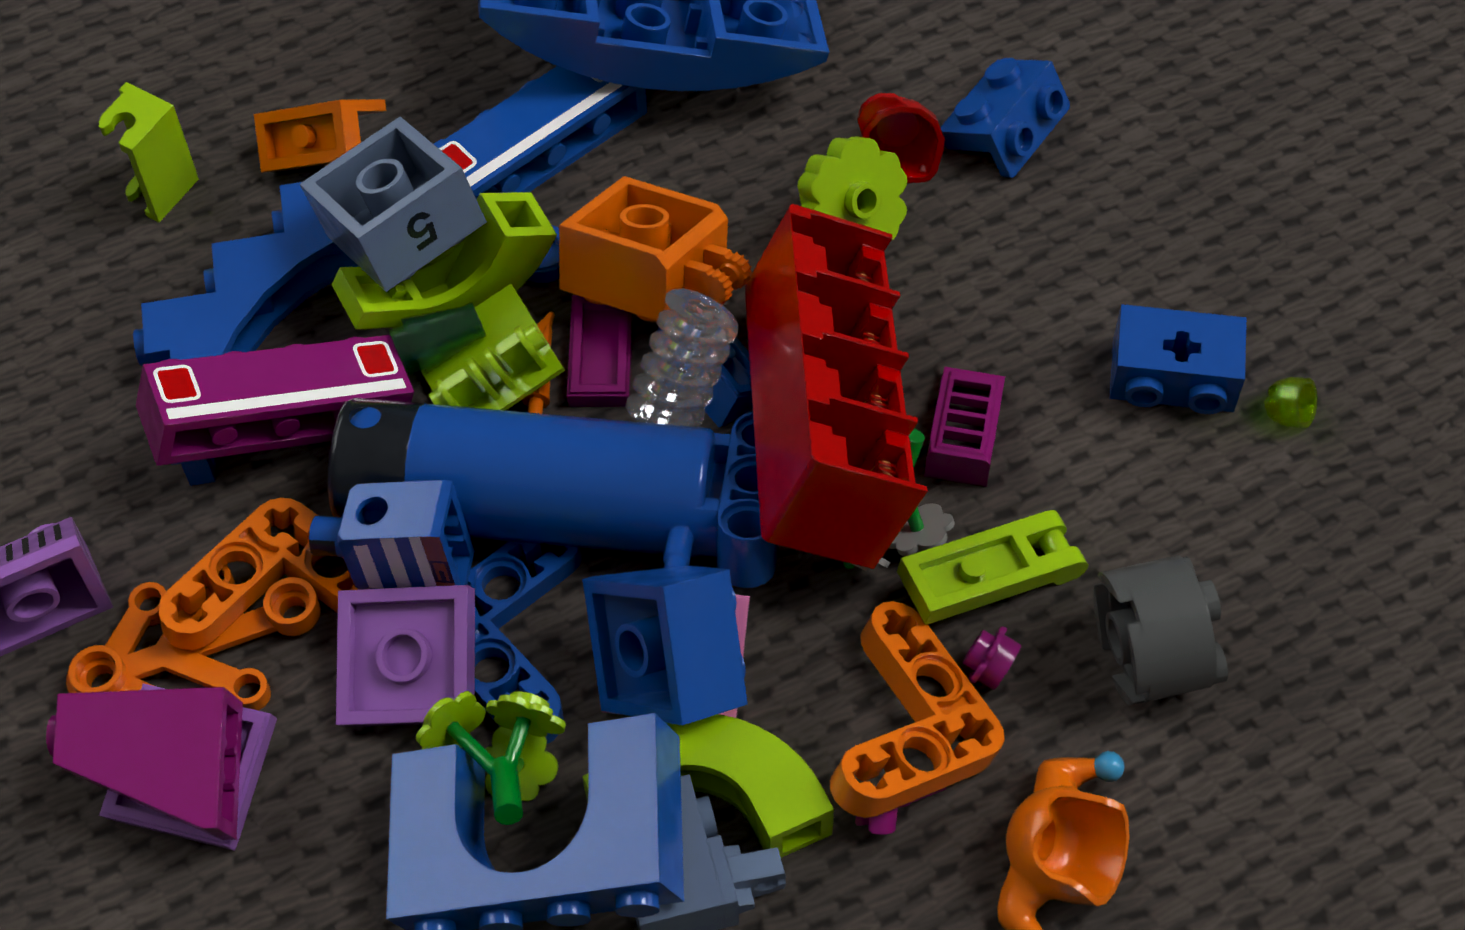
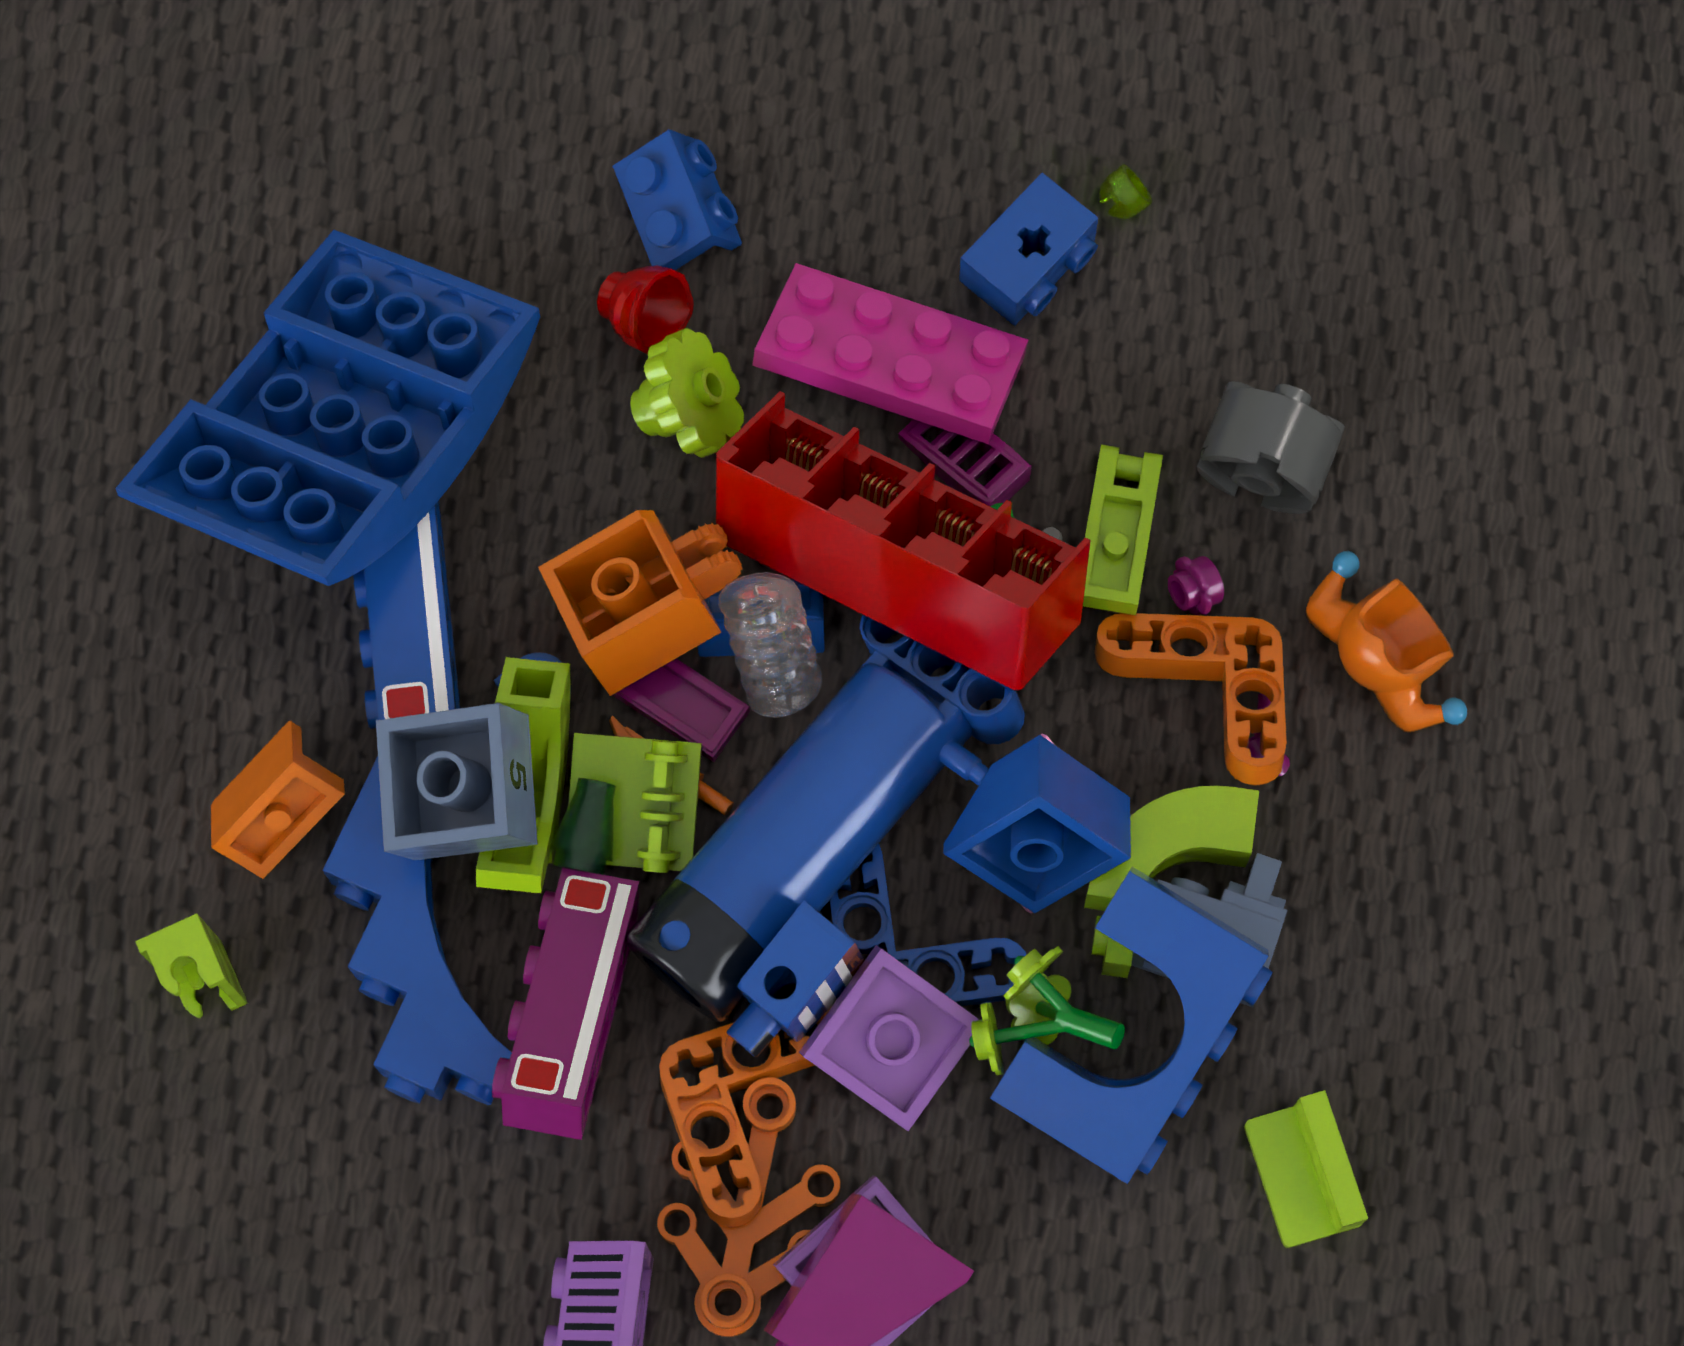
camera: 55 degrees left, 15 degrees up
none -> dark pink plate [752,263,1028,444]

